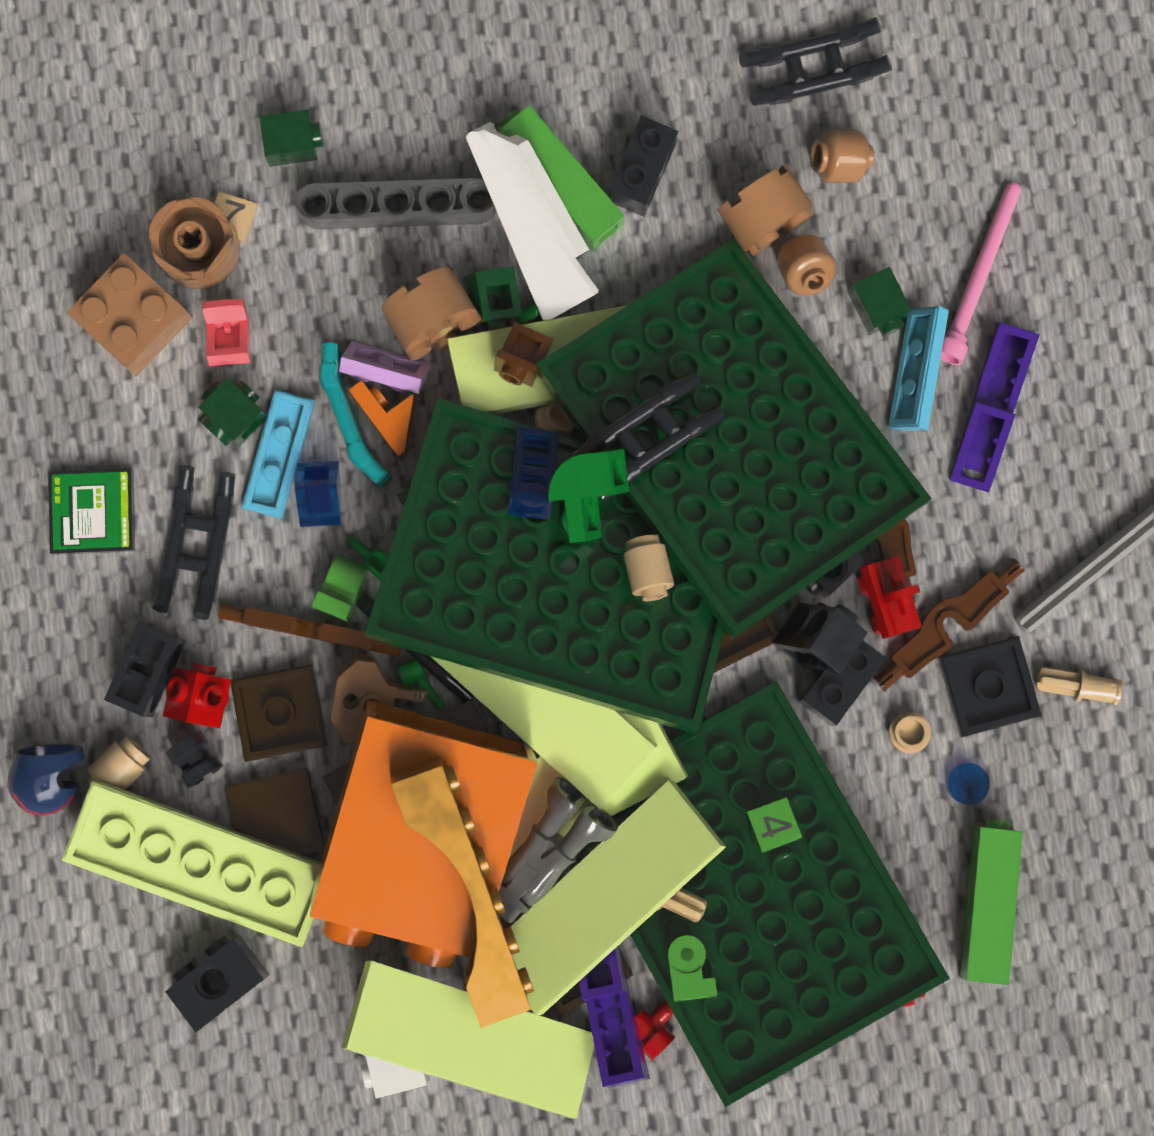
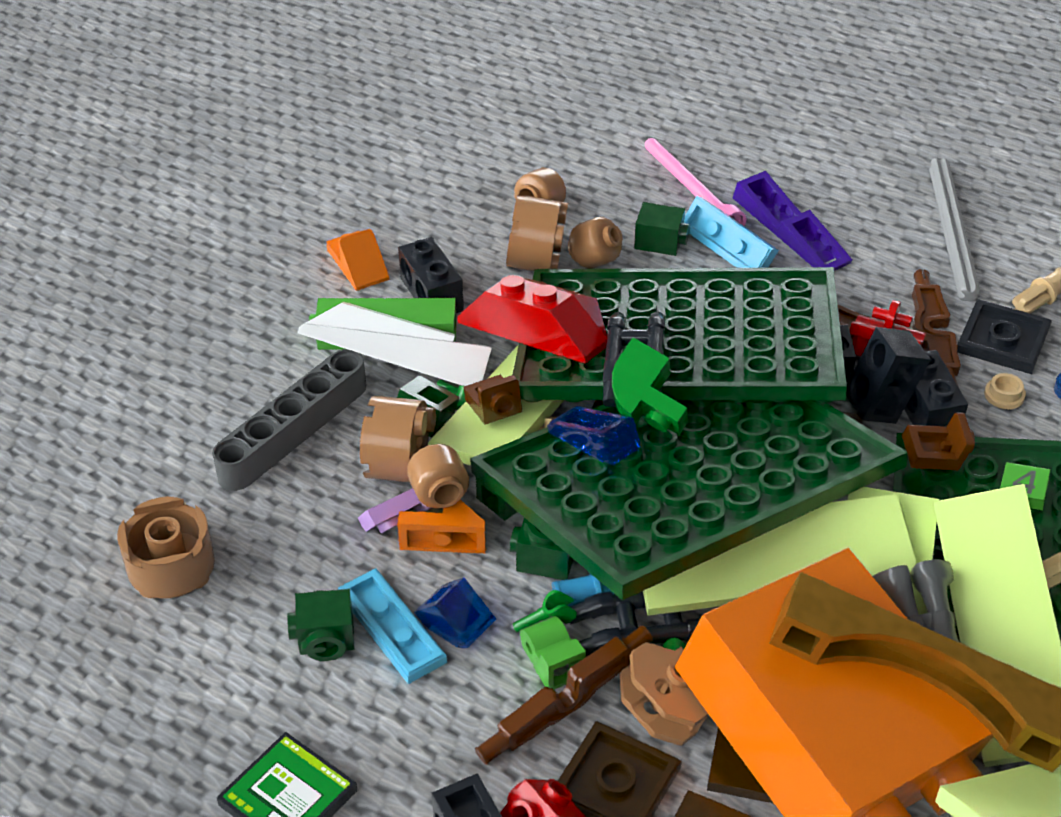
camera: 45 degrees left, 40 degrees down
medium nougat brick [66,253,192,377] -> none
black piece [152,465,235,620] -> none
coral bracket [202,298,250,367] -> none
dark green brick [259,109,324,167] -> none
teal piece [318,343,392,489] -> none
tan brick [623,535,674,602] -> none
black piece [739,17,892,106] -> none
none -> orange slope [326,229,390,291]
none -> medium nougat head [407,444,469,508]
none -> red wedge [457,275,607,364]
none -> reddish brown bracket [902,413,975,470]

